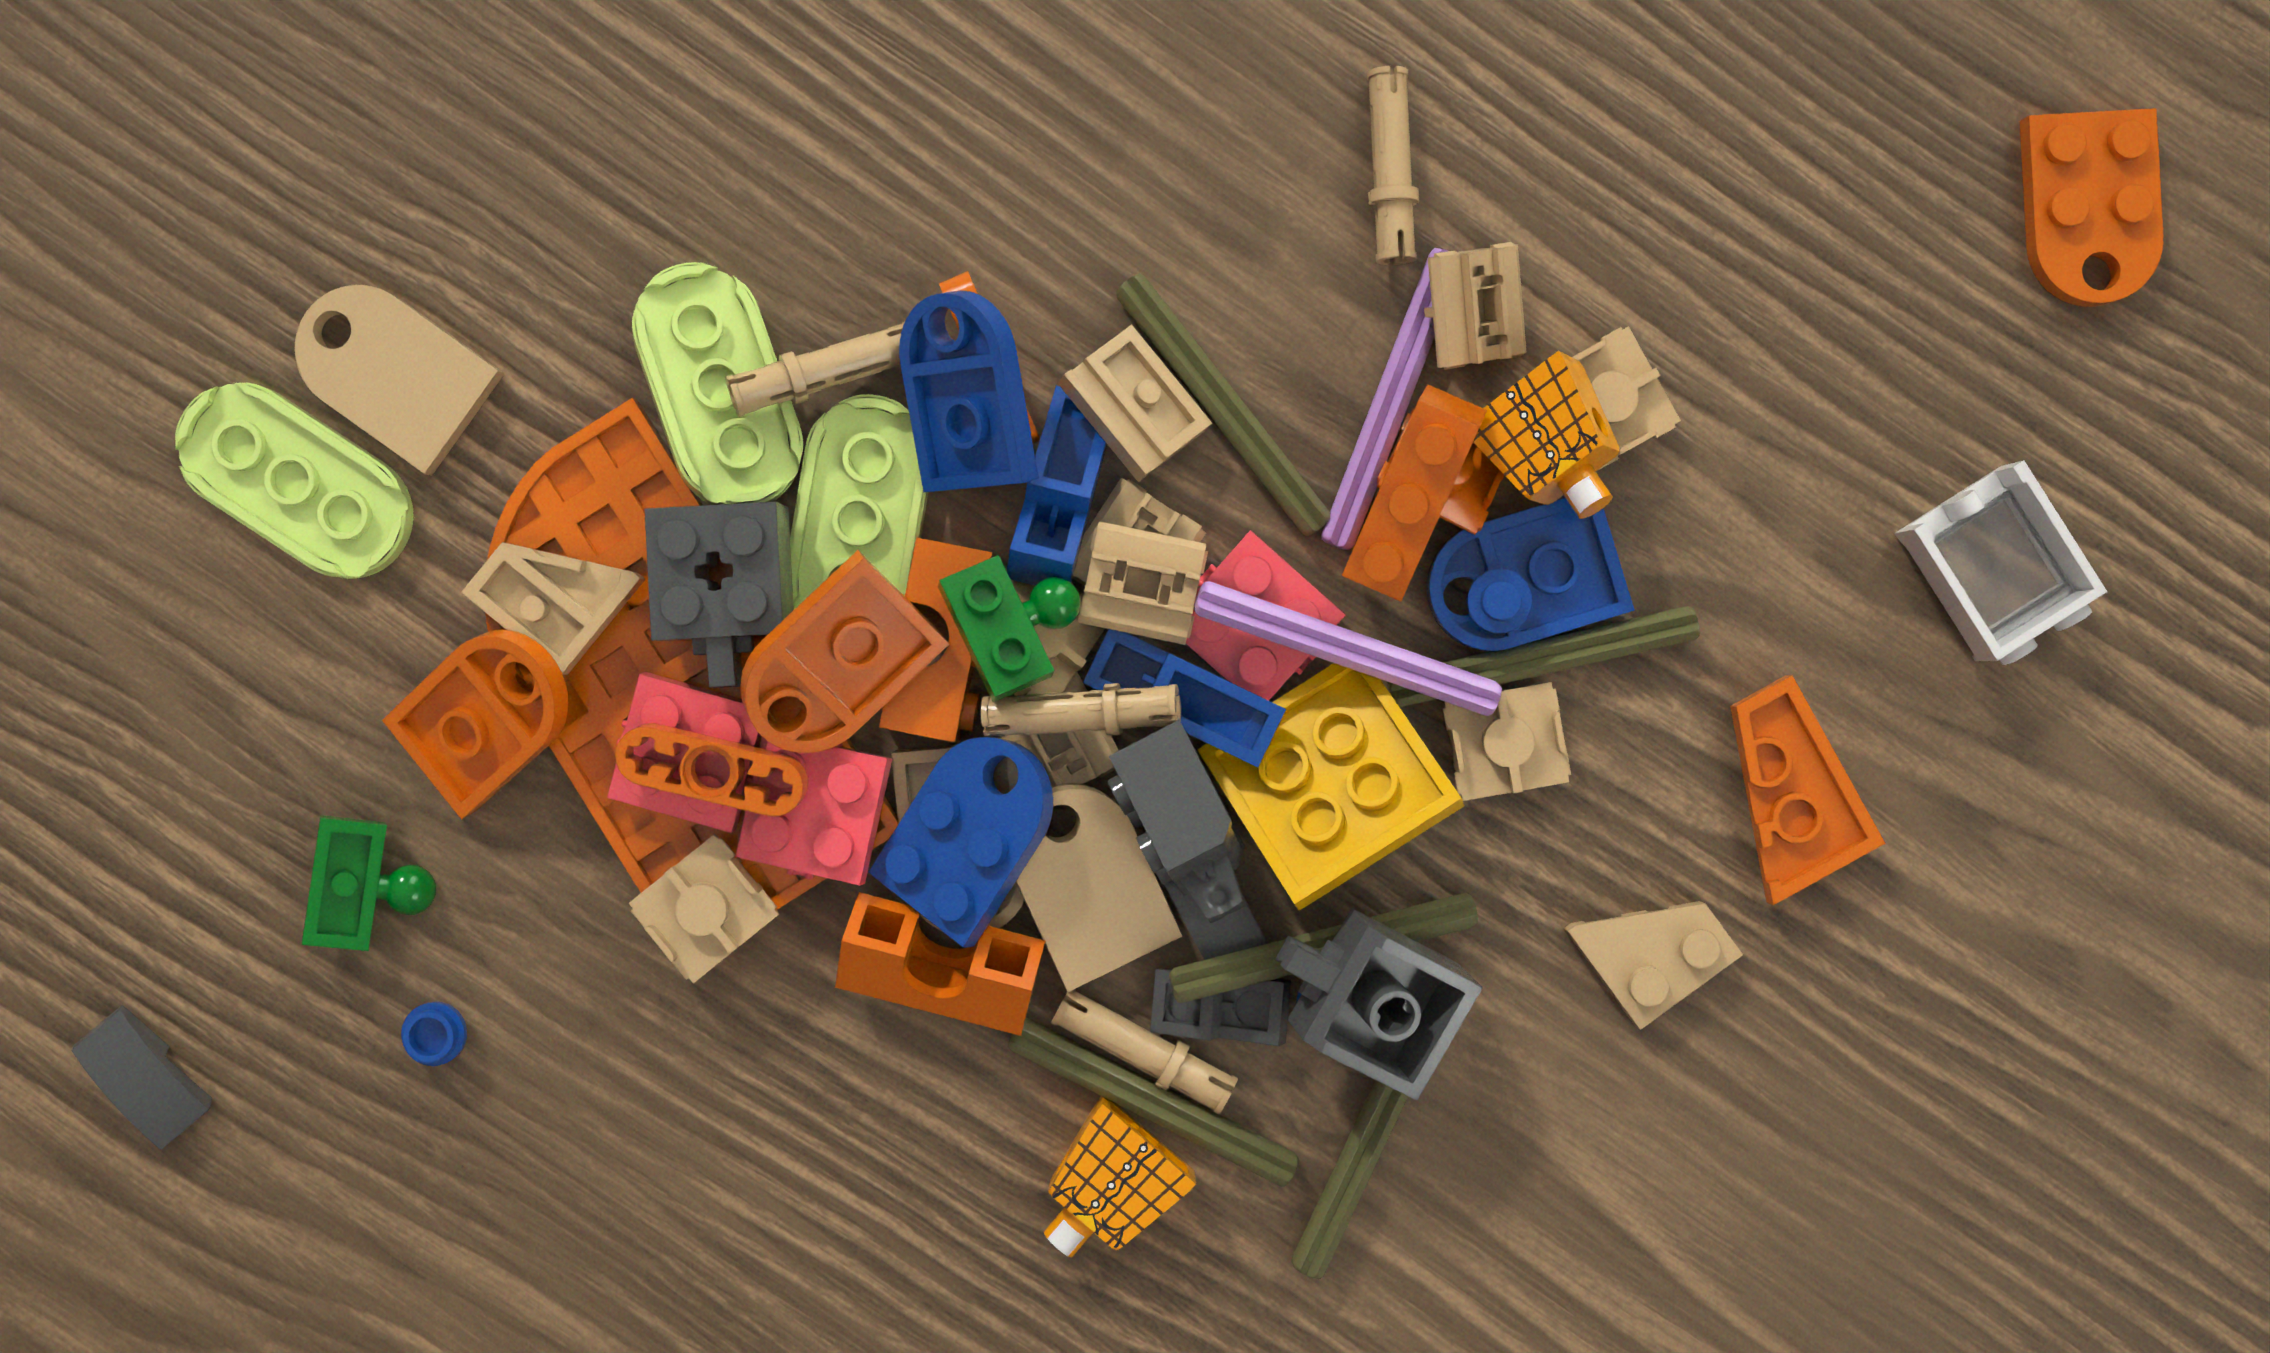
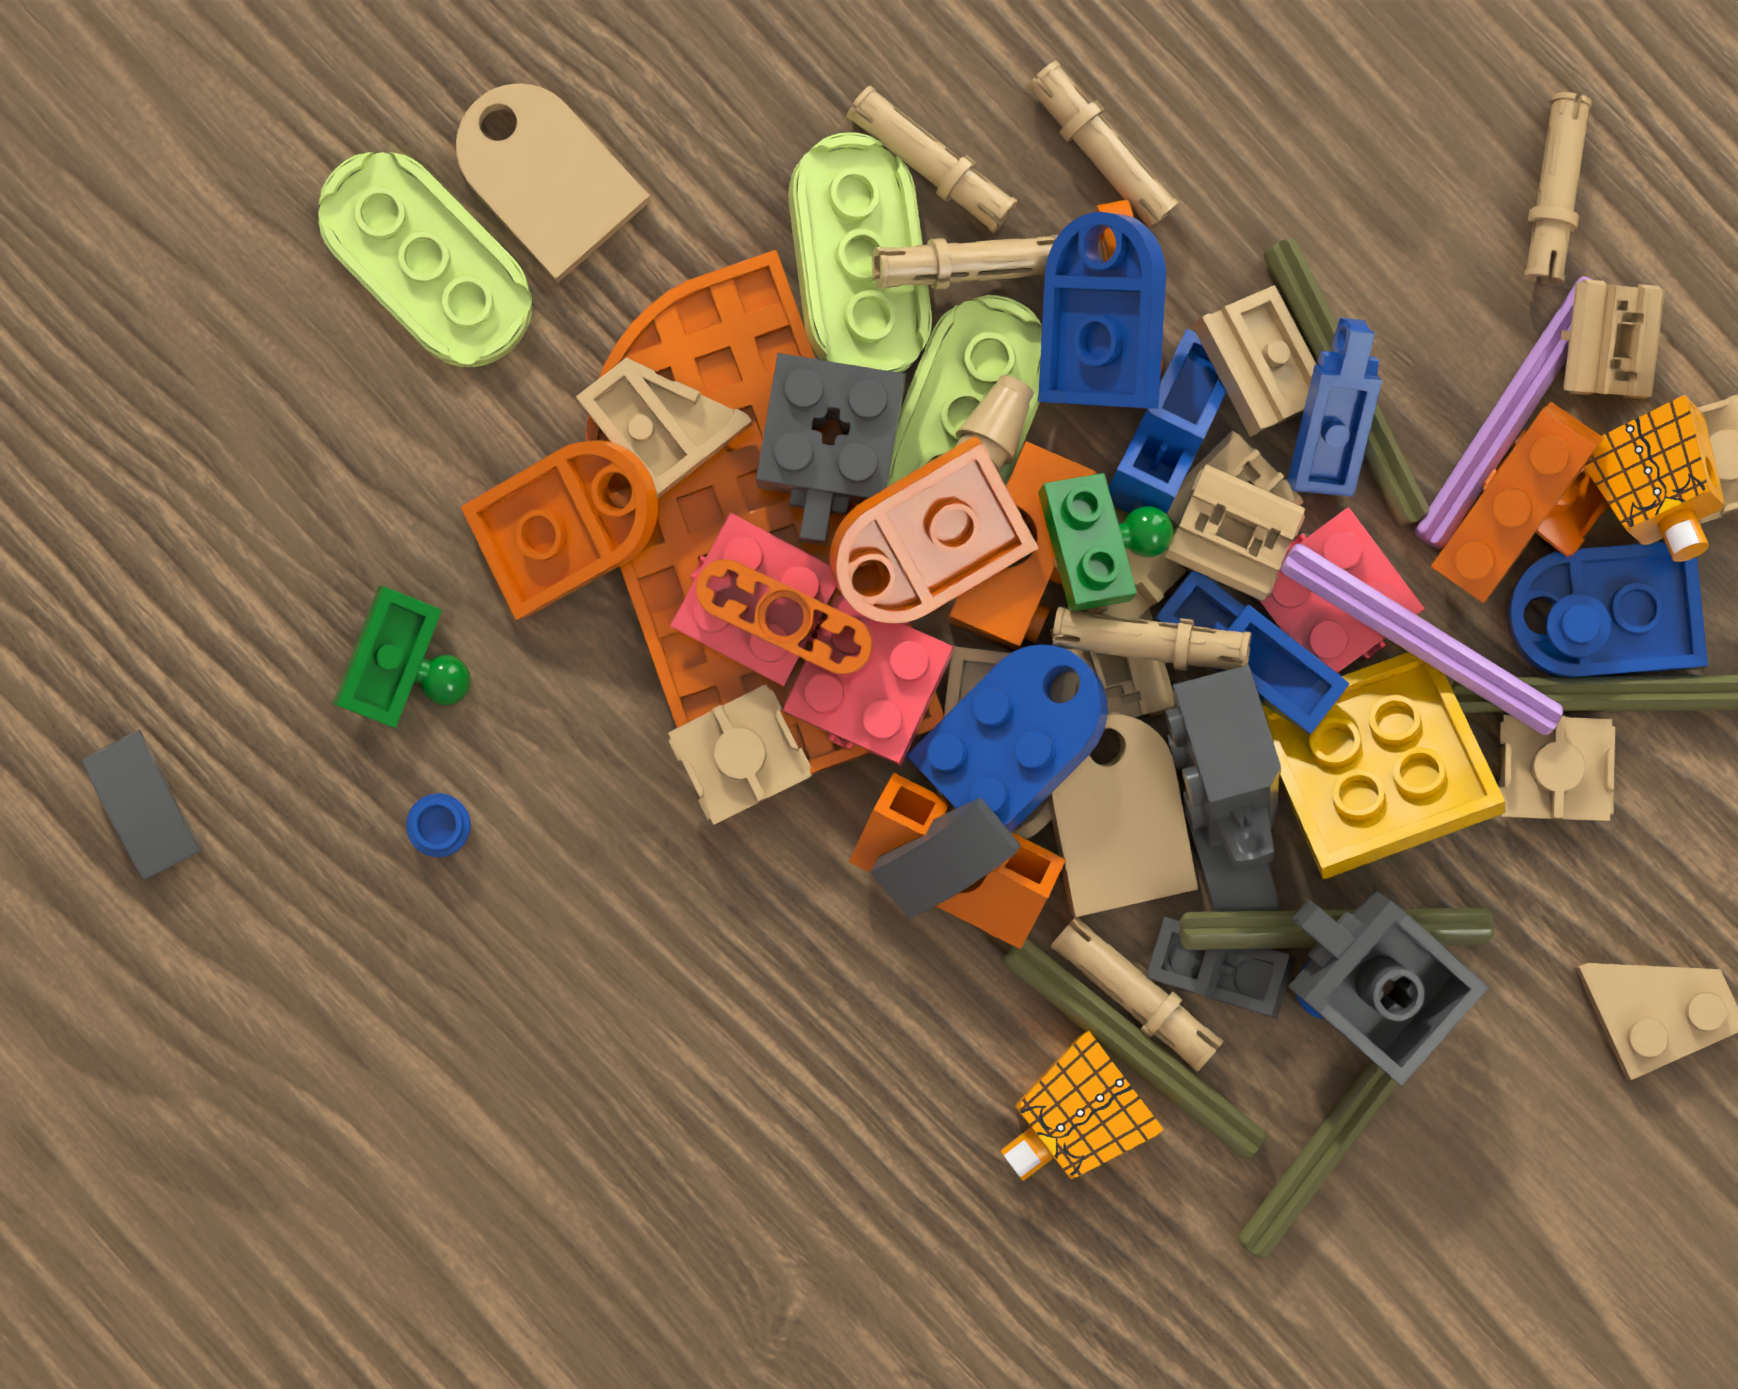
camera: 10 degrees right, 5 degrees down
none -> tan pin [846,86,1018,233]
none -> dark grey slope [870,797,1020,919]
none -> tan cone [956,375,1034,473]
none -> tan pin [1026,60,1179,230]
none -> hinge [1287,317,1382,497]

